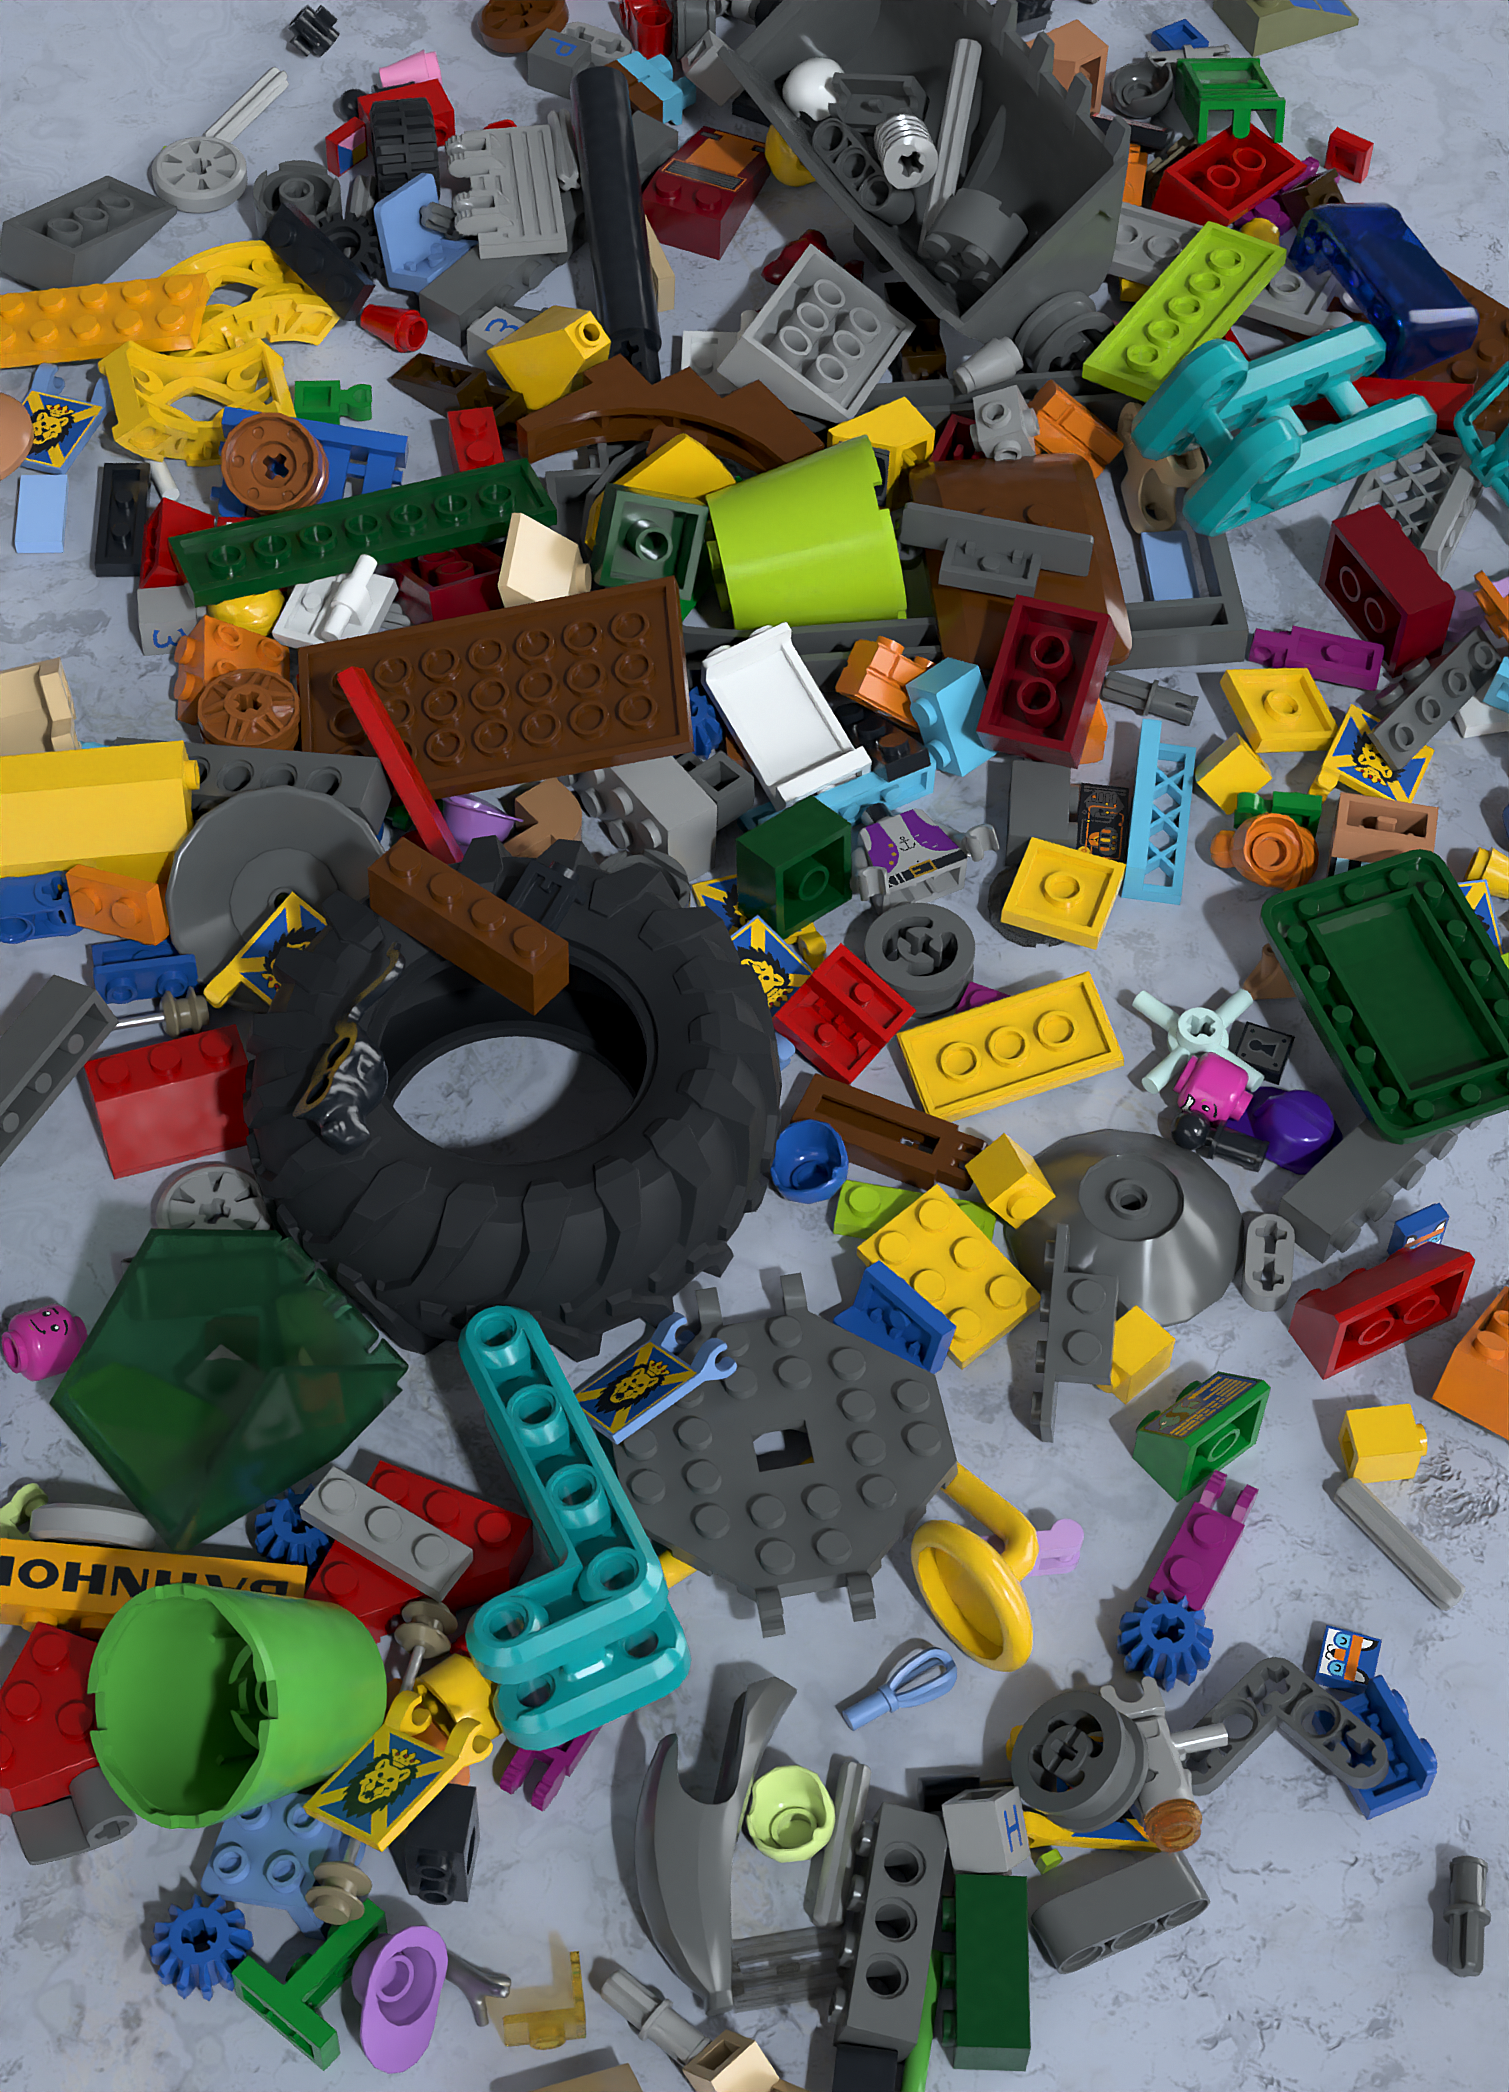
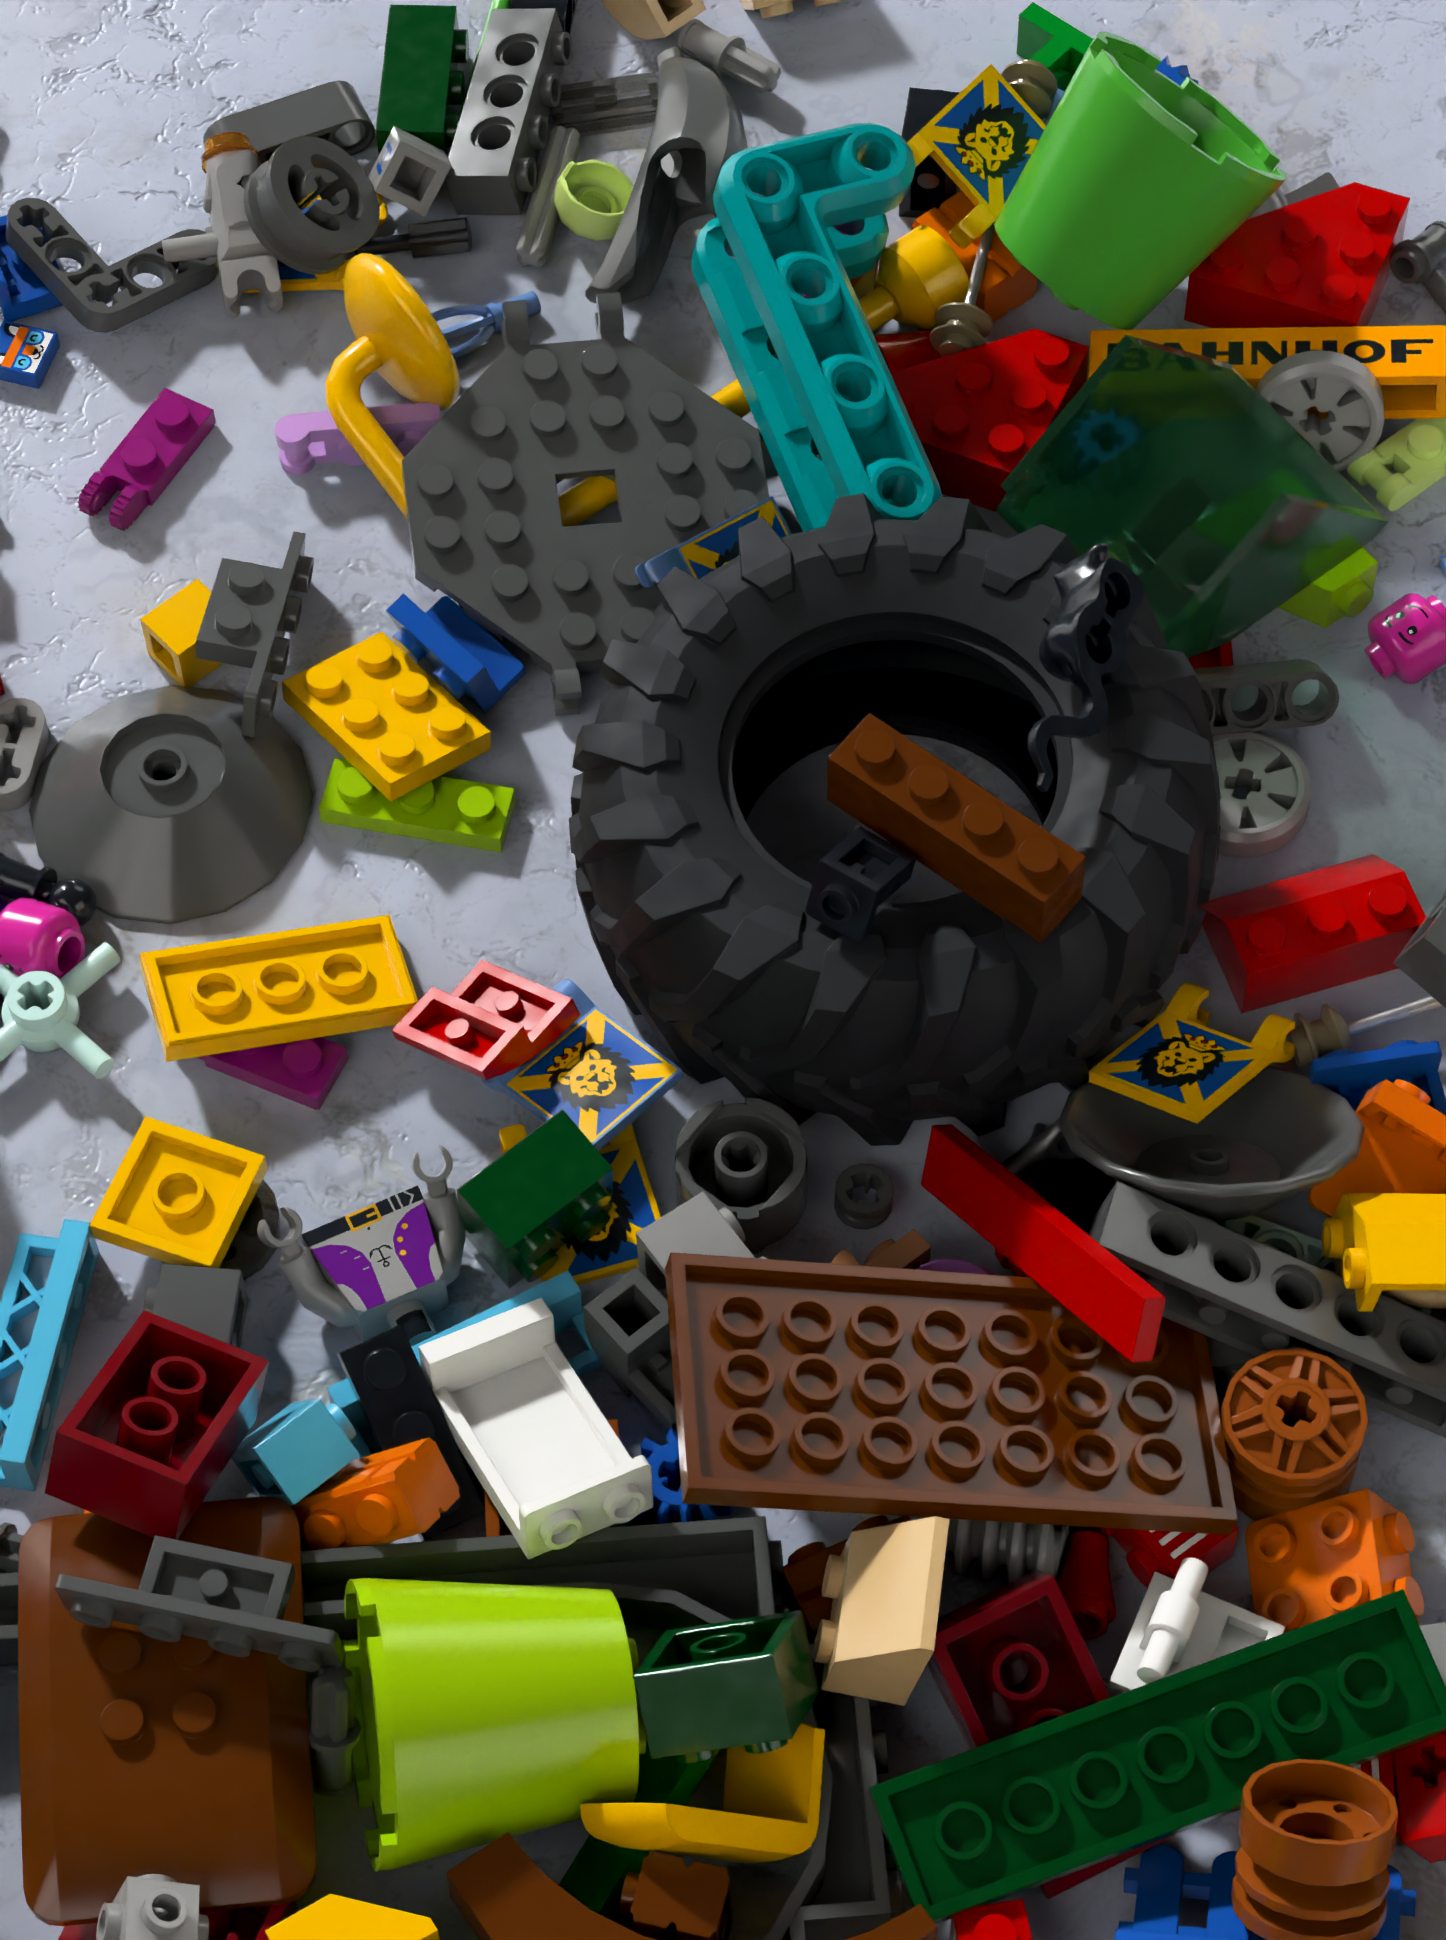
camera: 175 degrees left, 5 degrees up
light grey plate [299,1466,473,1603] -> none
medium lavender piece [351,1925,448,2074] -> none
flat silver bar [445,1950,511,2027] -> none
clear yellow bracket [503,1951,586,2050] -> none
blue hair [770,1119,849,1204] -> none
reddish brown hinge [790,1073,989,1191] -> none
dark grey wheel [864,903,976,1018] -> none
yellow brick [965,1133,1056,1229] -> none
tile [1076,783,1129,863] -> none
blue gear [1116,1590,1214,1693] -> none
green slope [1132,1371,1271,1503] -> none

